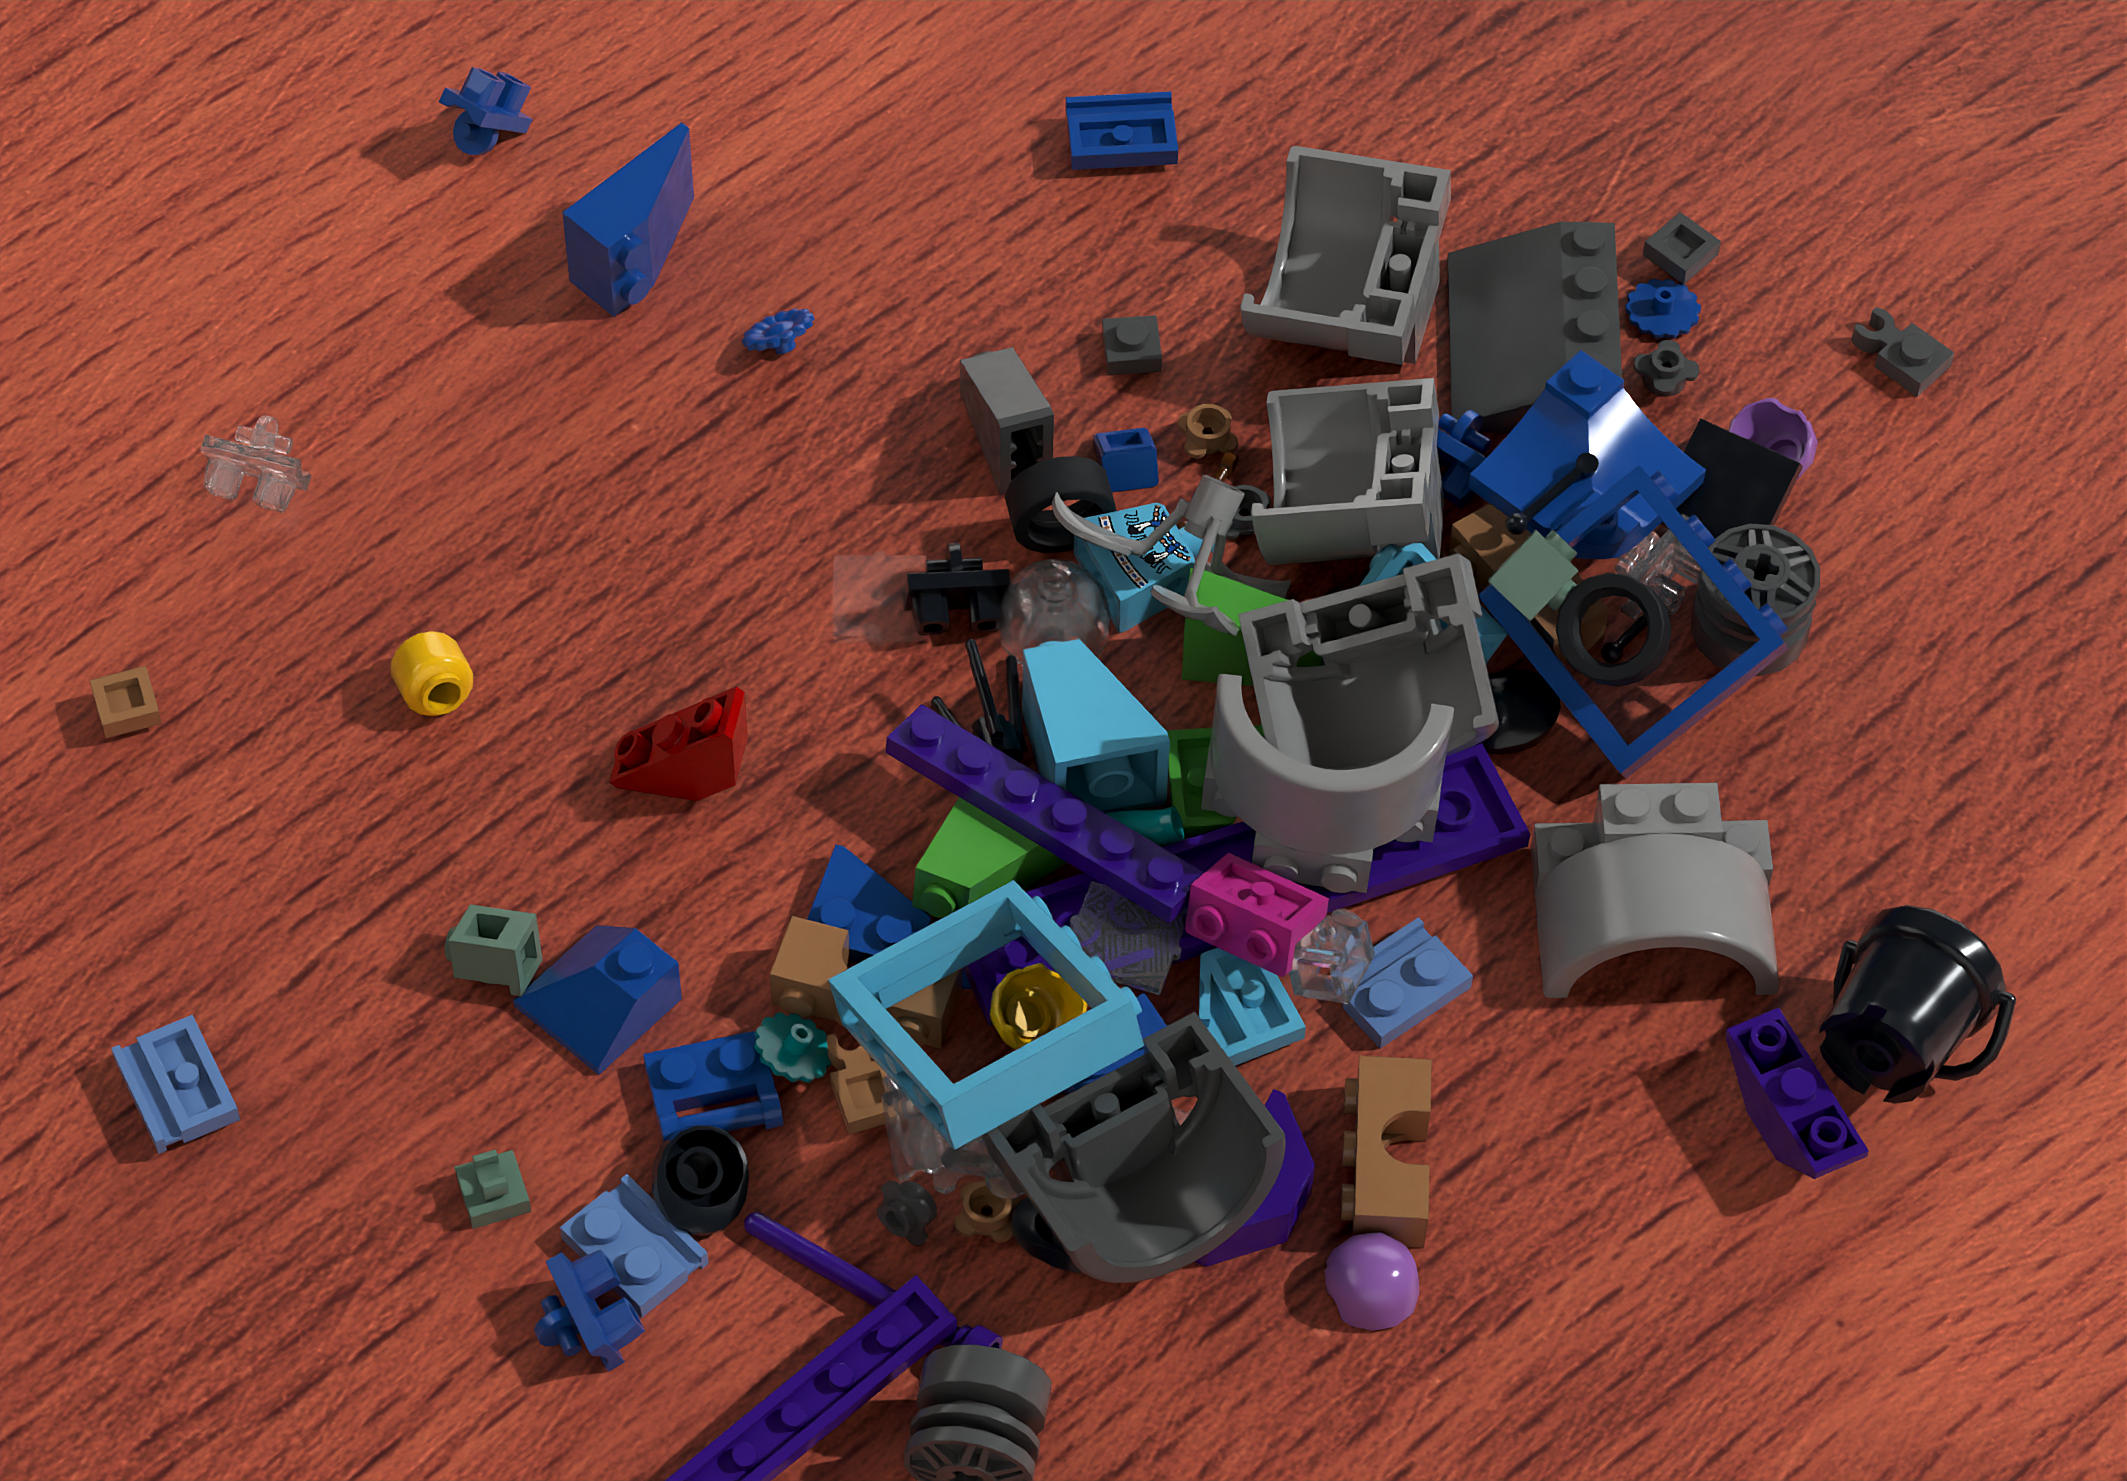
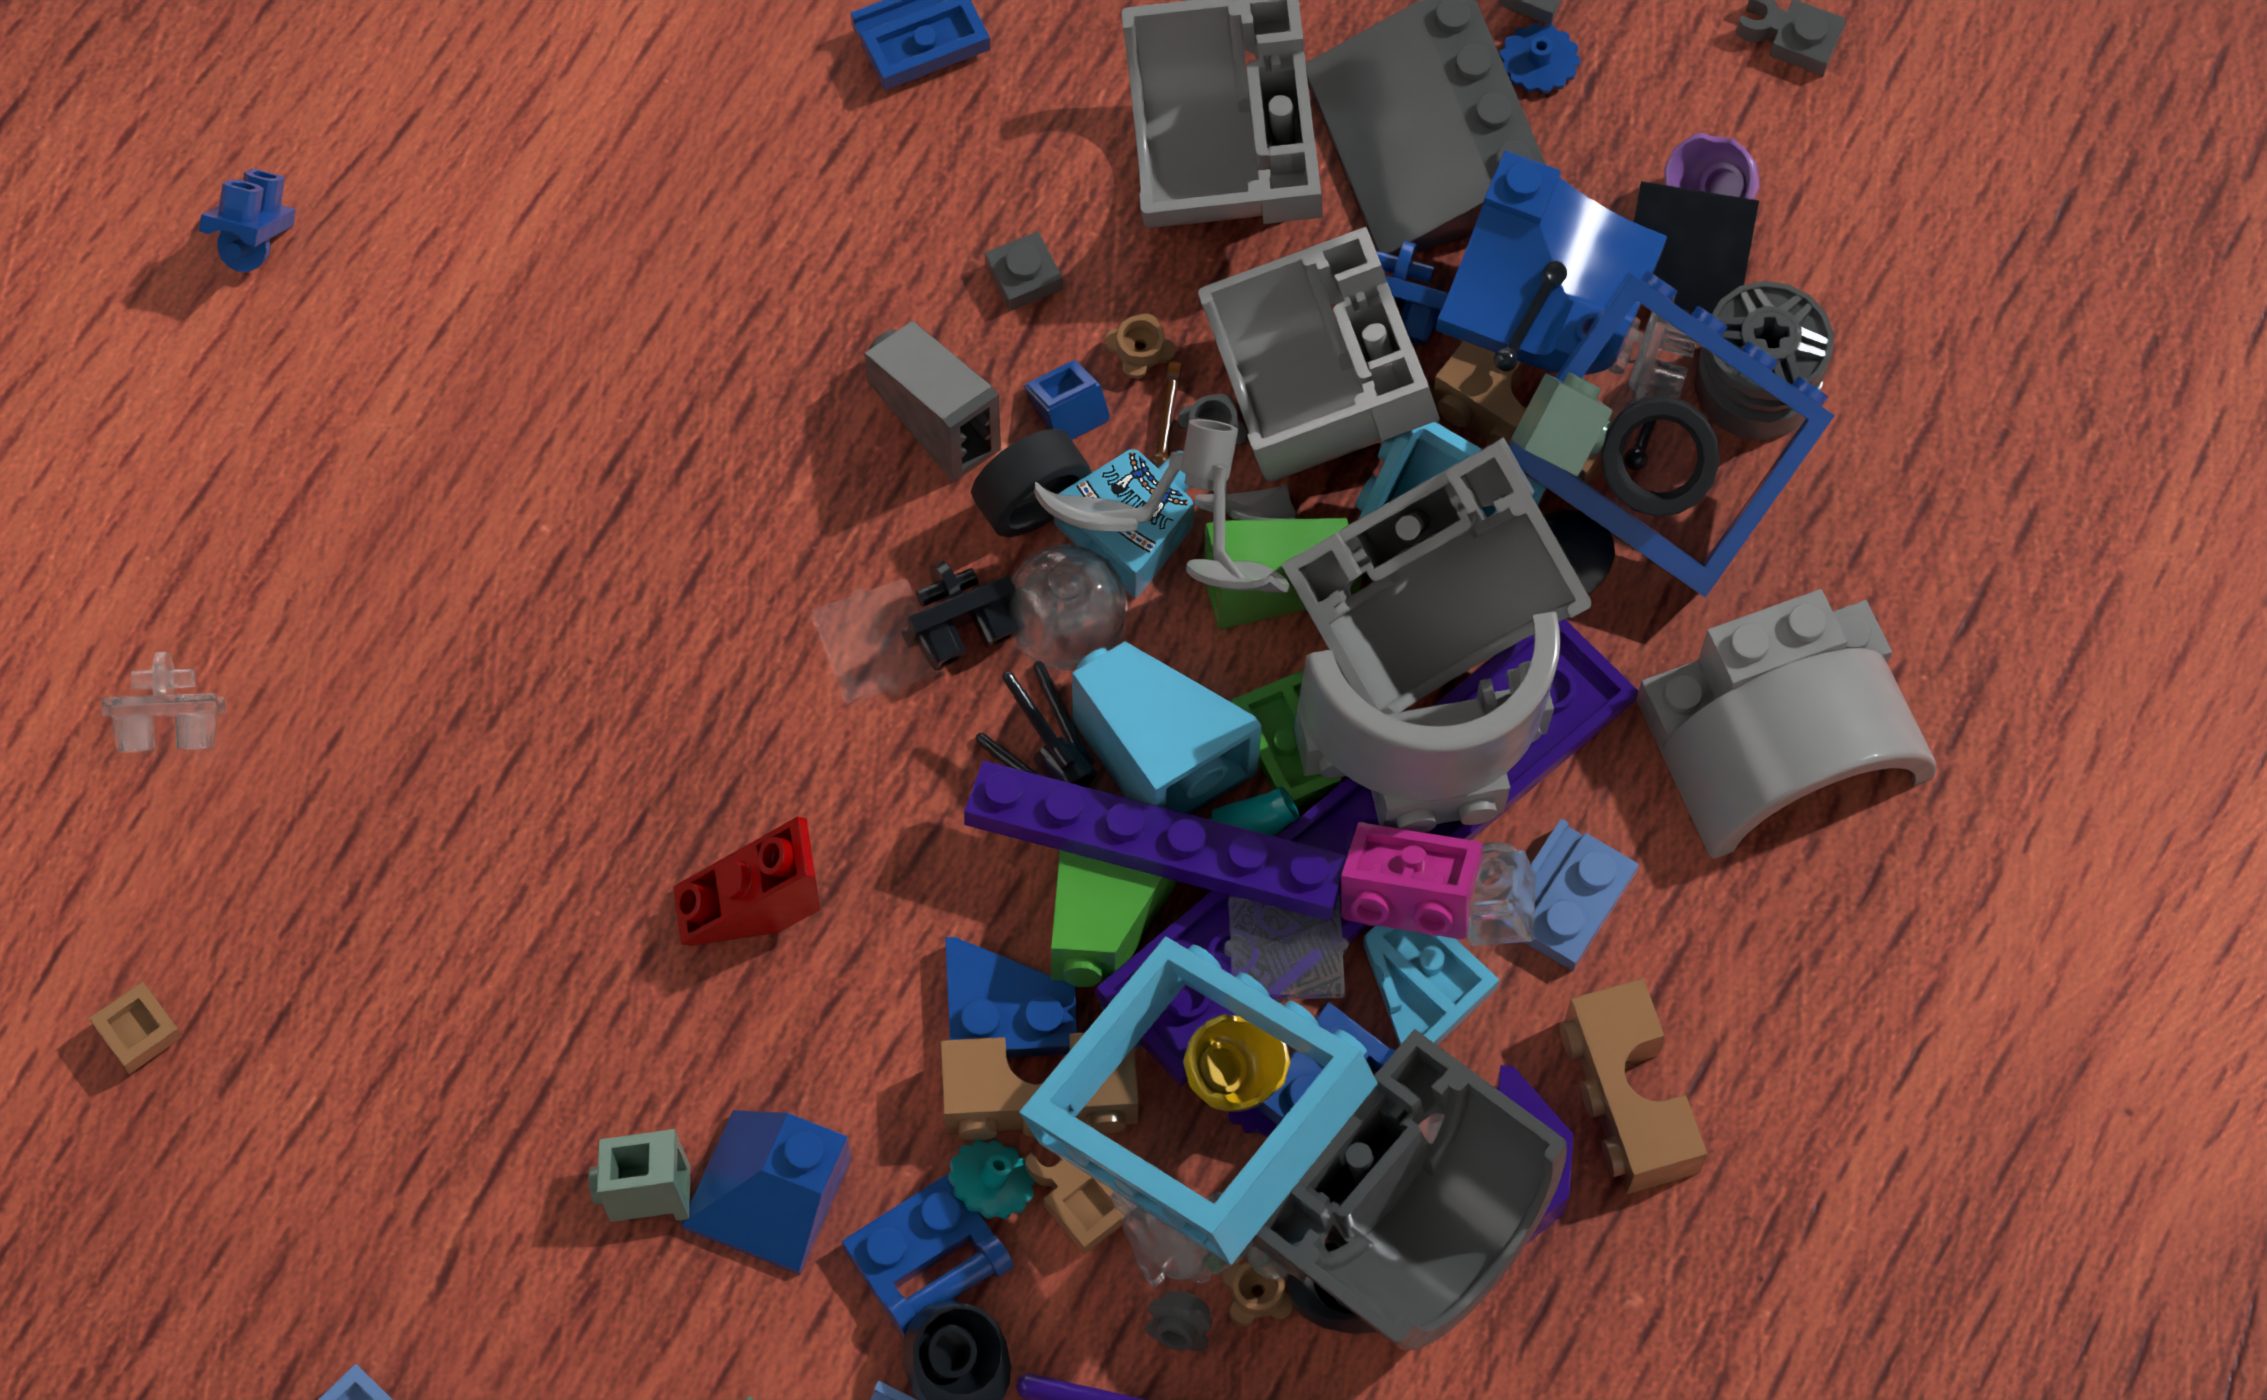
camera: 20 degrees left, 10 degrees up
yellow head [391,631,473,717] -> none
blue slope [562,122,694,317] -> none
blue piece [742,308,815,354] -> none
medium lavender hair [1324,1232,1420,1331] -> none
dark grey plate [1633,340,1700,397] -> none
dark purple slope [1725,1008,1869,1179] -> none
black piece [1819,905,2016,1104] -> none

